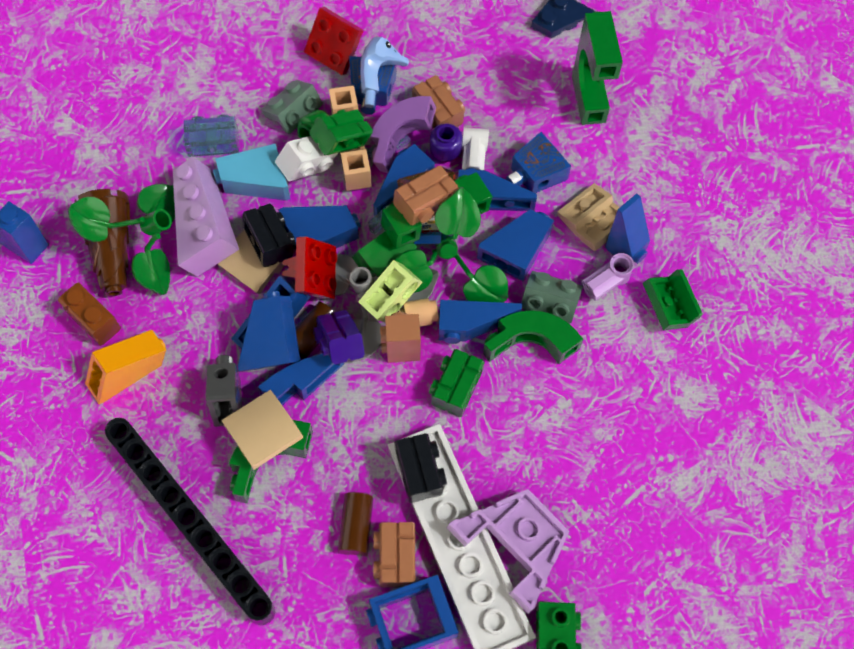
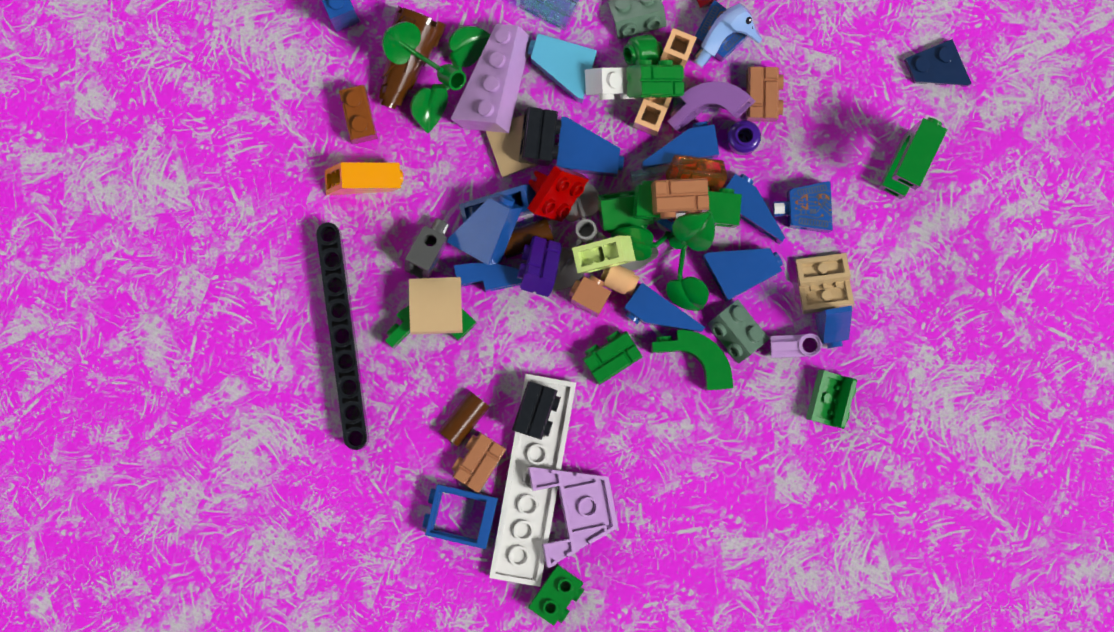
camera: 30 degrees right, 20 degrees up
white piece [462,127,489,170] -> none

